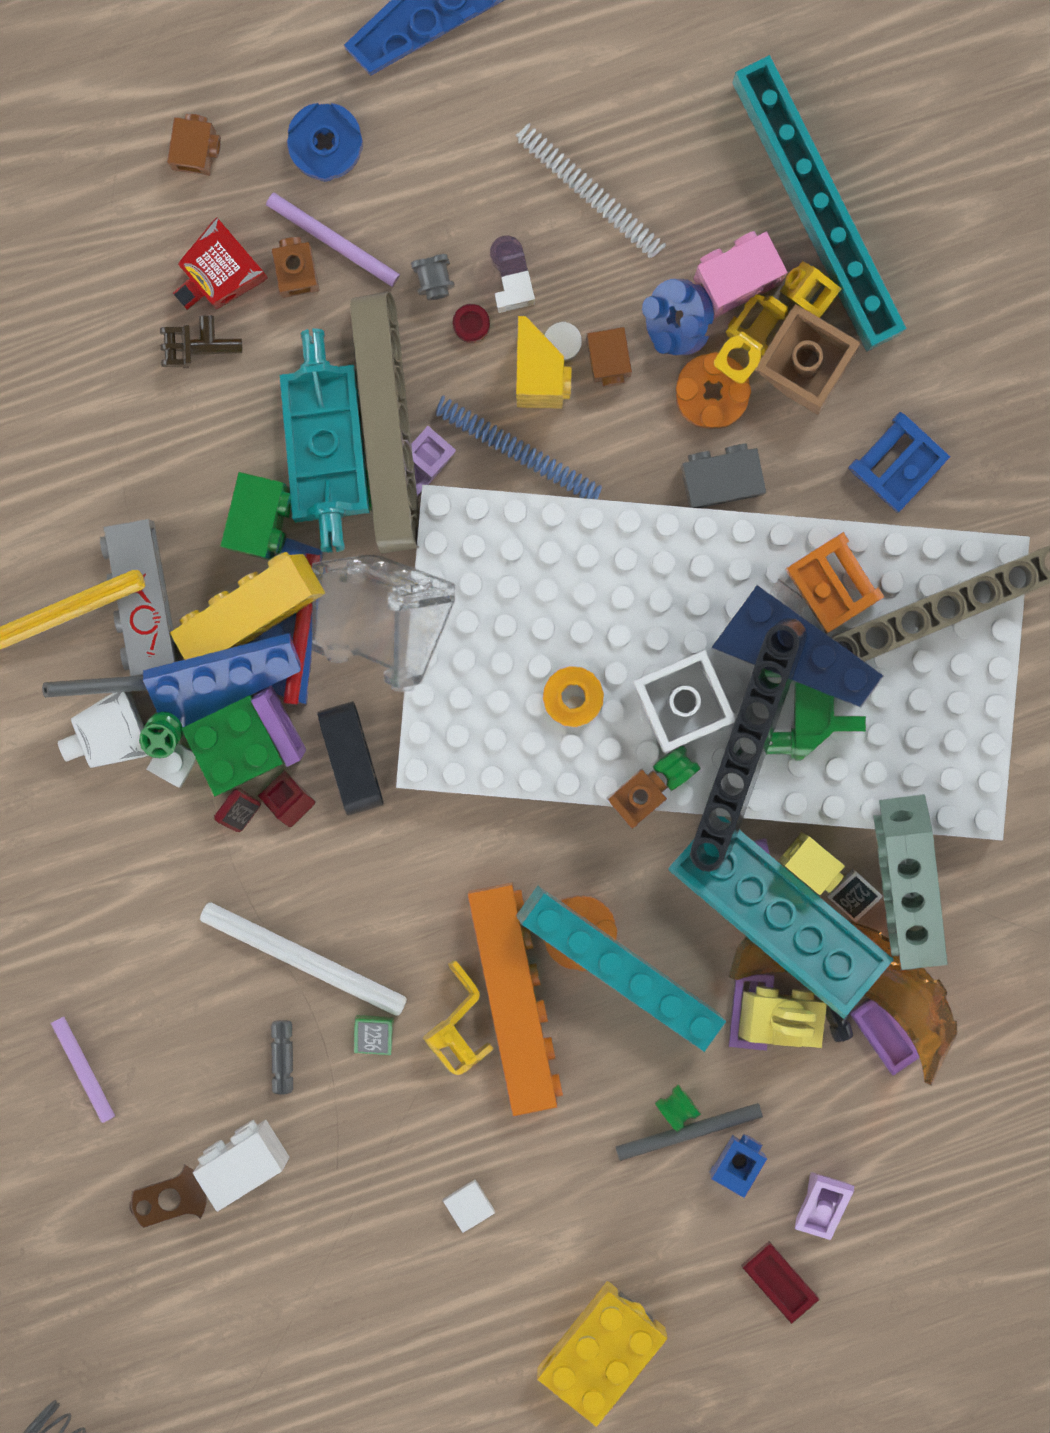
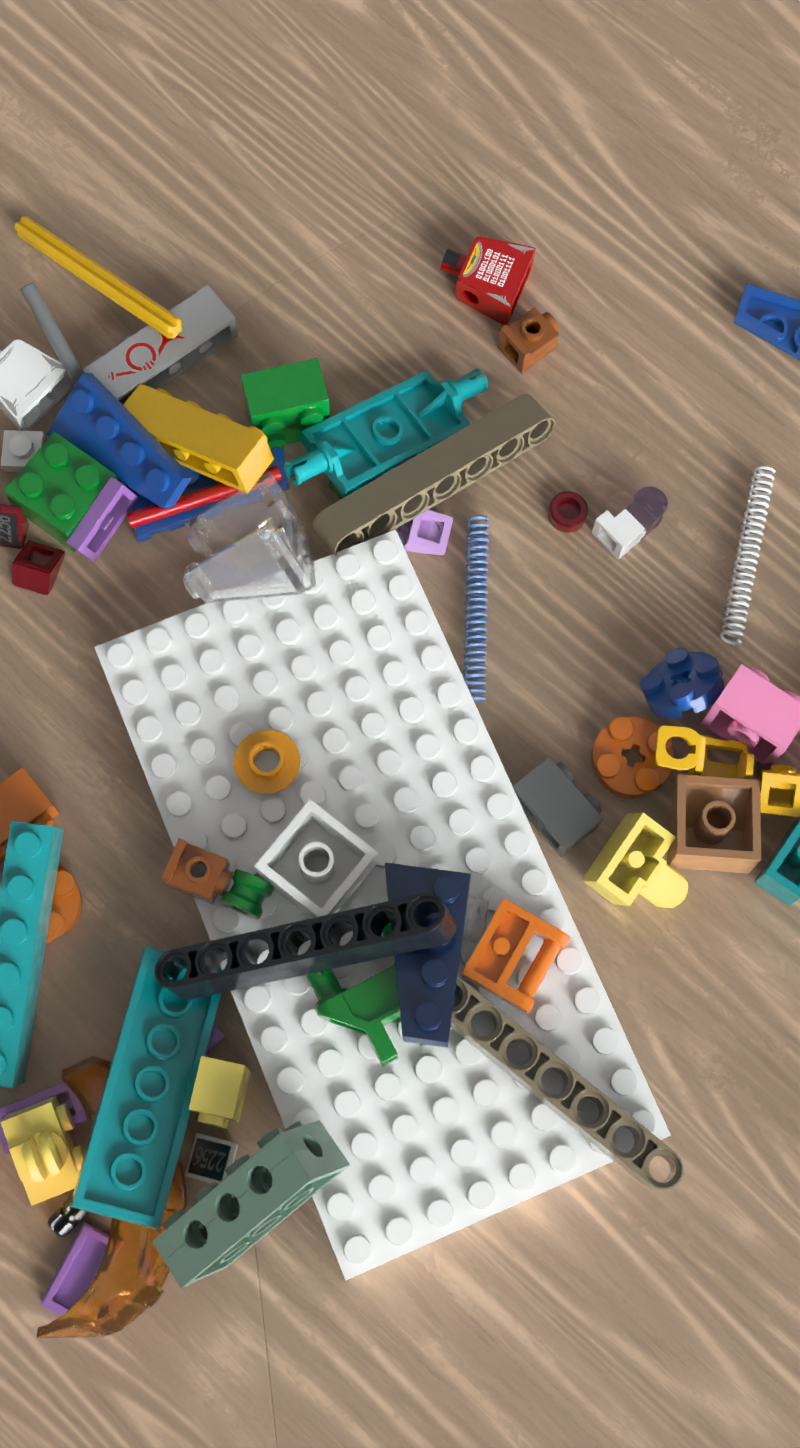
camera: 60 degrees right, 15 degrees down
green wheel [139,712,183,759] -> none
dark brown arm [160,315,243,368] -> none
dark orange brick [167,114,221,176] -> none
lavender bar [266,192,400,287] -> none
blue plate [287,103,363,182] -> none
black beam [317,701,384,816] -> none
dark grey brick [411,254,455,300] -> none
yellow slope [516,316,572,409] -> none
white tile [545,322,582,361] -> none
dark orange brick [586,327,632,387] -> none
blue plate [848,412,950,513] -> none
none -> light yellow brick [581,812,688,908]

